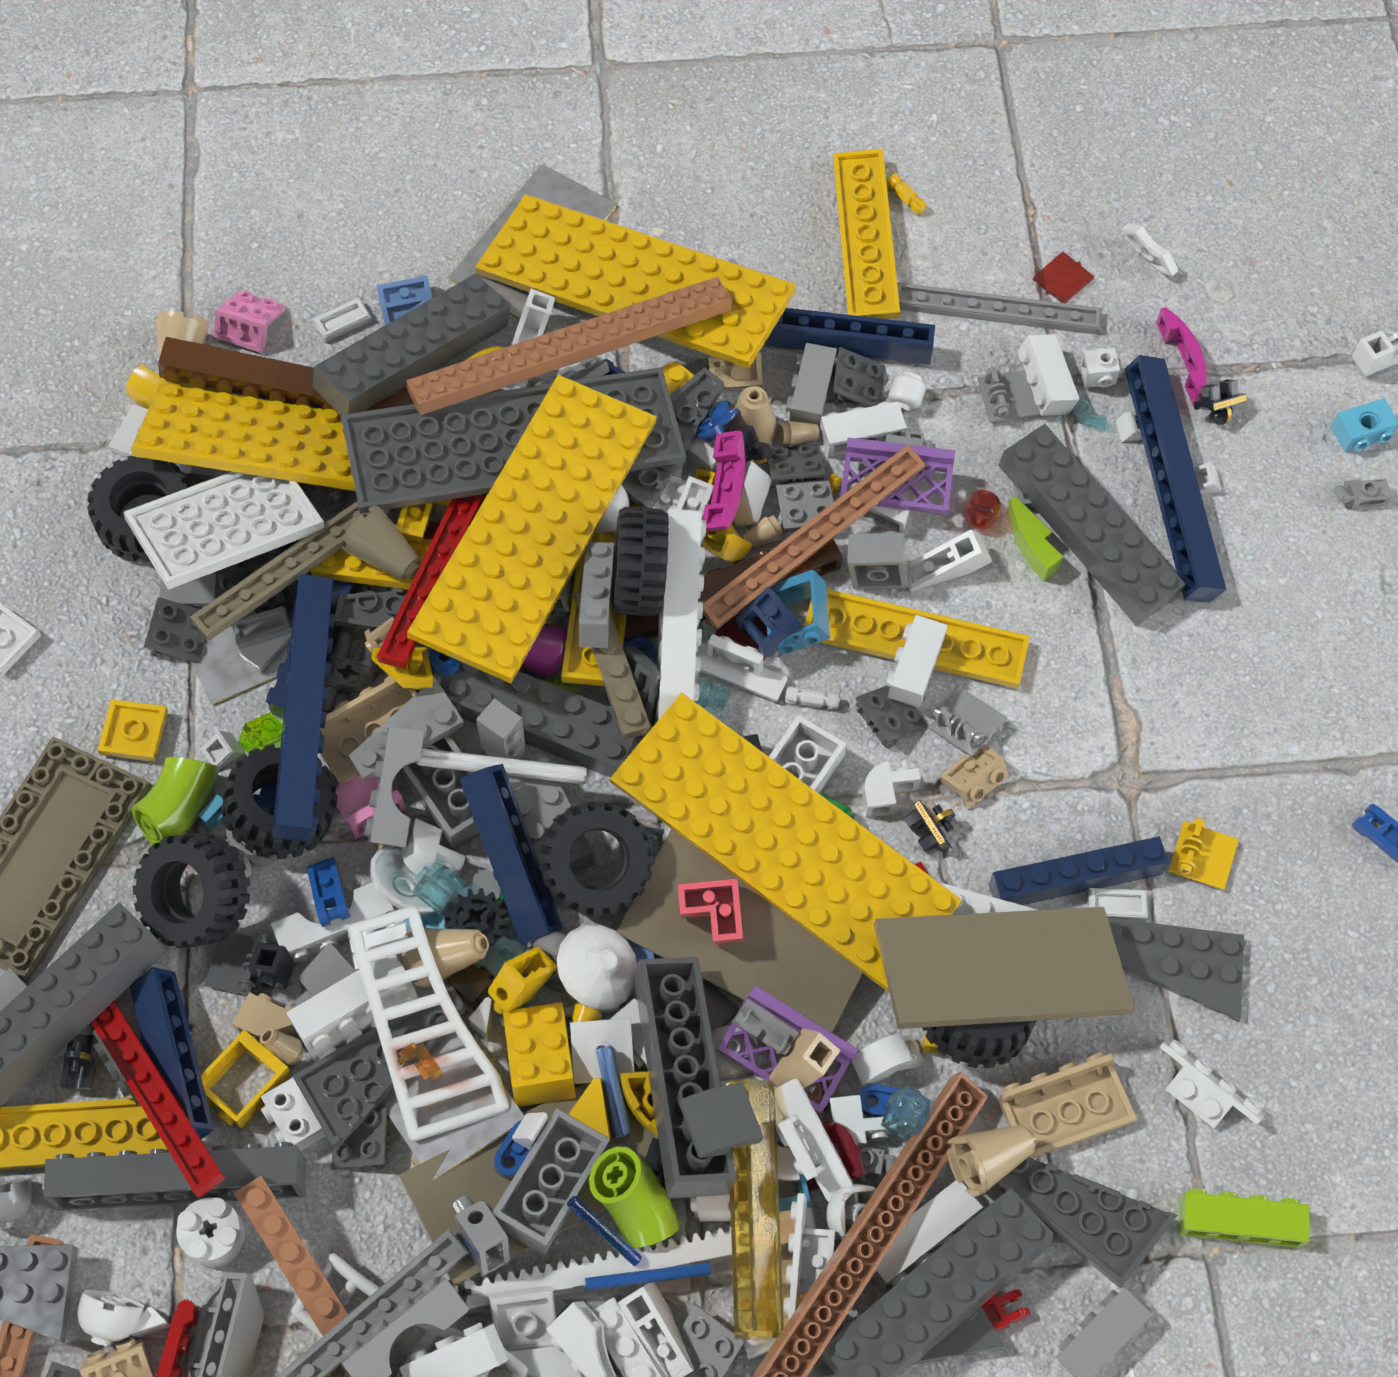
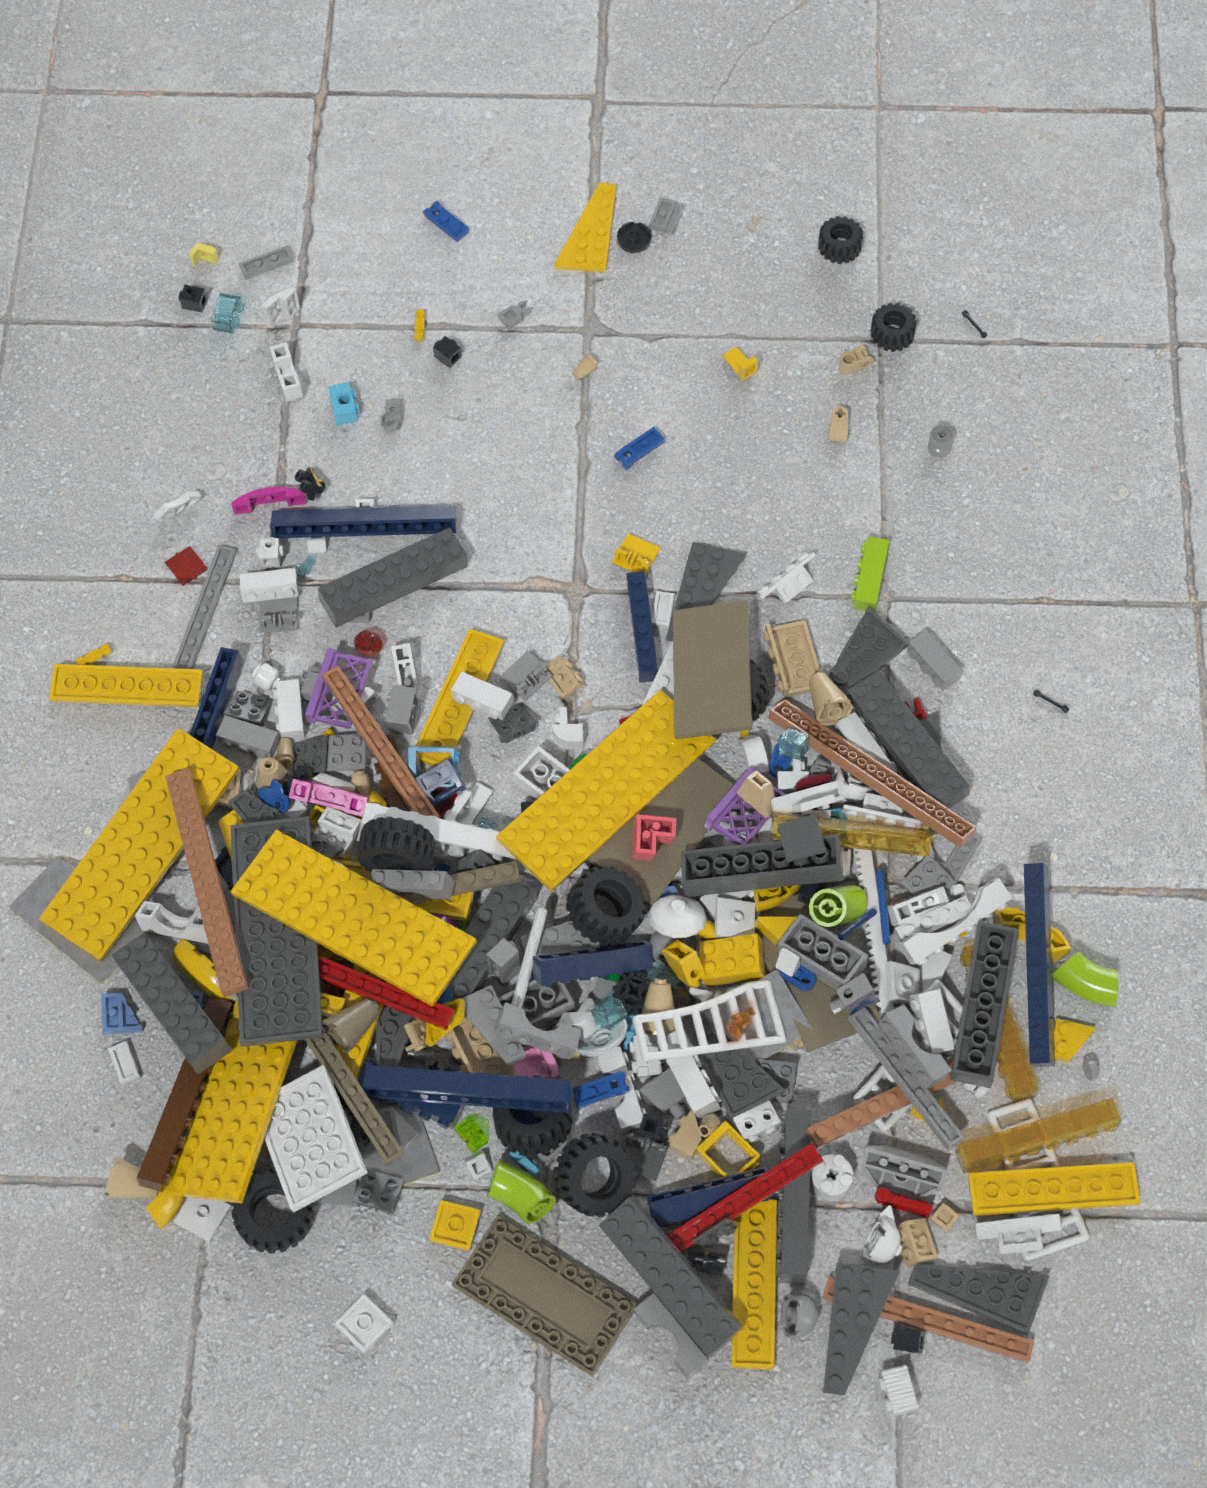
camera: 80 degrees left, 0 degrees up
bright pink bracket [213,291,285,353] -> none
medium blue axle [596,1046,631,1138] -> none
light grey hinge [732,999,799,1055] -> none
white axle [785,687,840,710] -> none
black hips [904,799,955,855] -> none
lime slope [1007,496,1063,582] -> none

